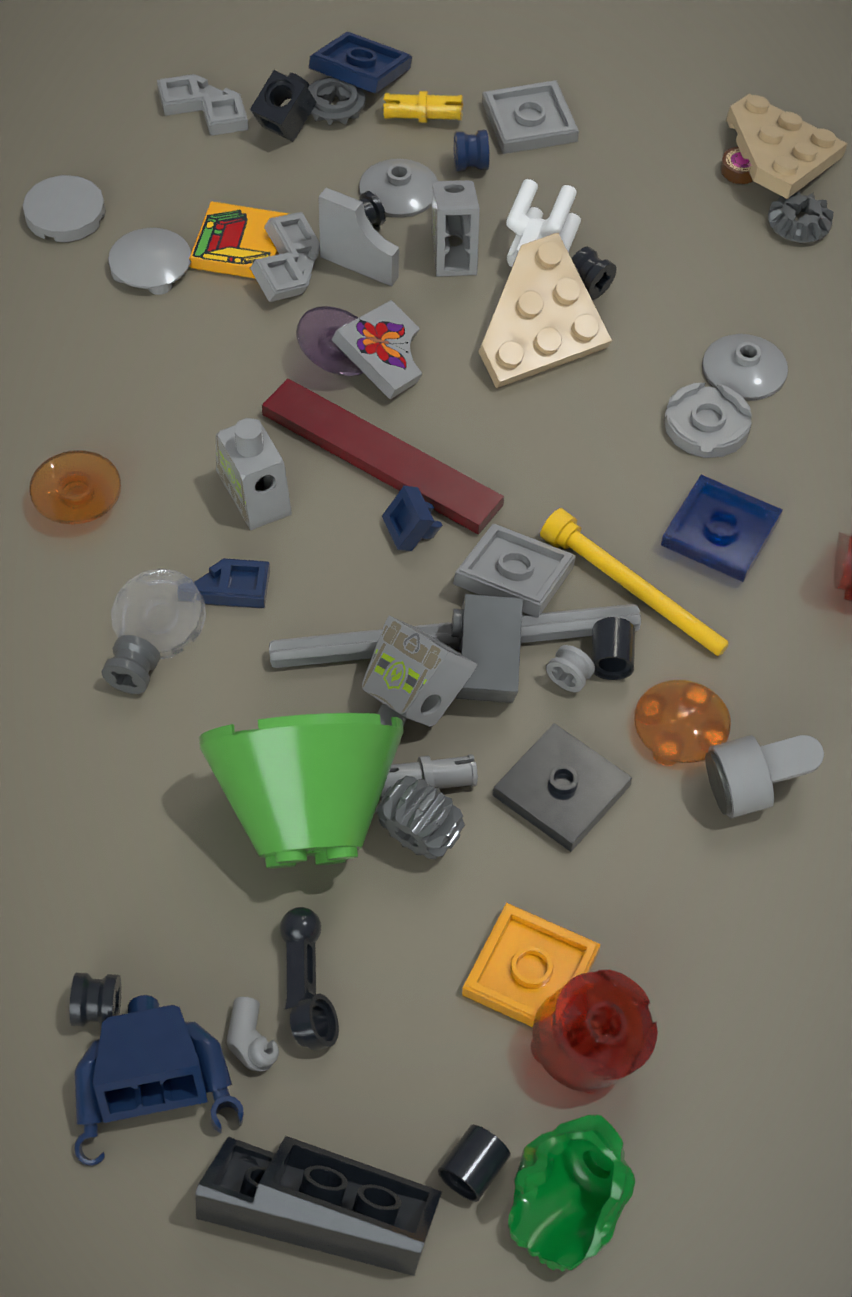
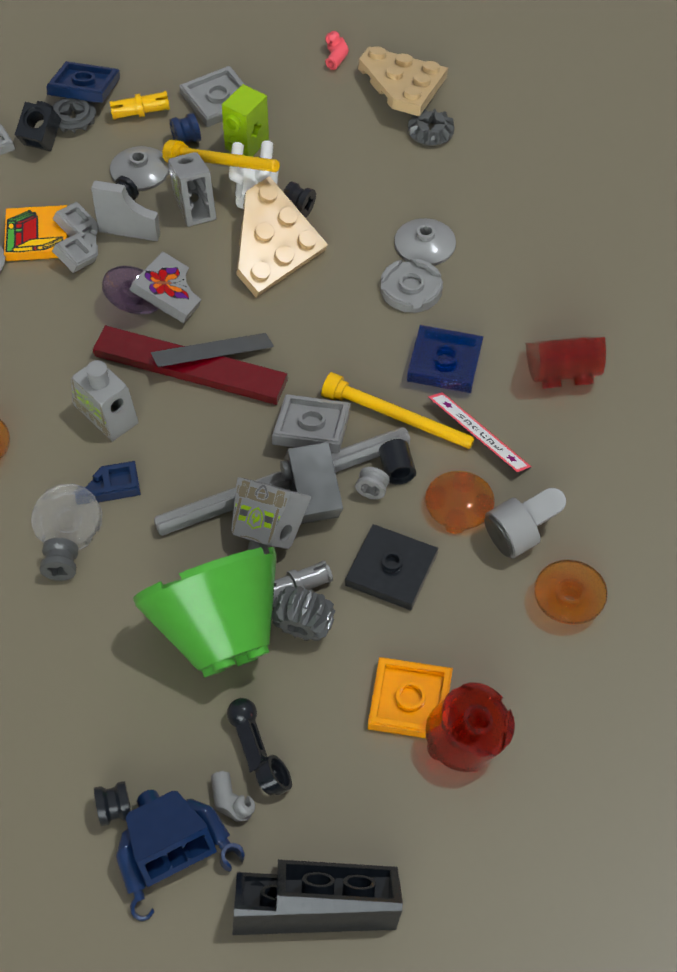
camera: 15 degrees left, 0 degrees up
dark blue tile [382,486,443,551] -> none
black beam [438,1125,511,1202] -> none
green hair [508,1115,635,1272] -> none
reddish brown tile [721,146,753,184] -> none
none -> dark grey sticker [151,333,274,367]
none -> yellow piece [162,140,280,172]
none -> lime brick [222,84,269,156]
none -> coral arm [325,31,349,70]
none -> sticker [428,392,532,473]
none -> clear orange dish [534,560,607,625]

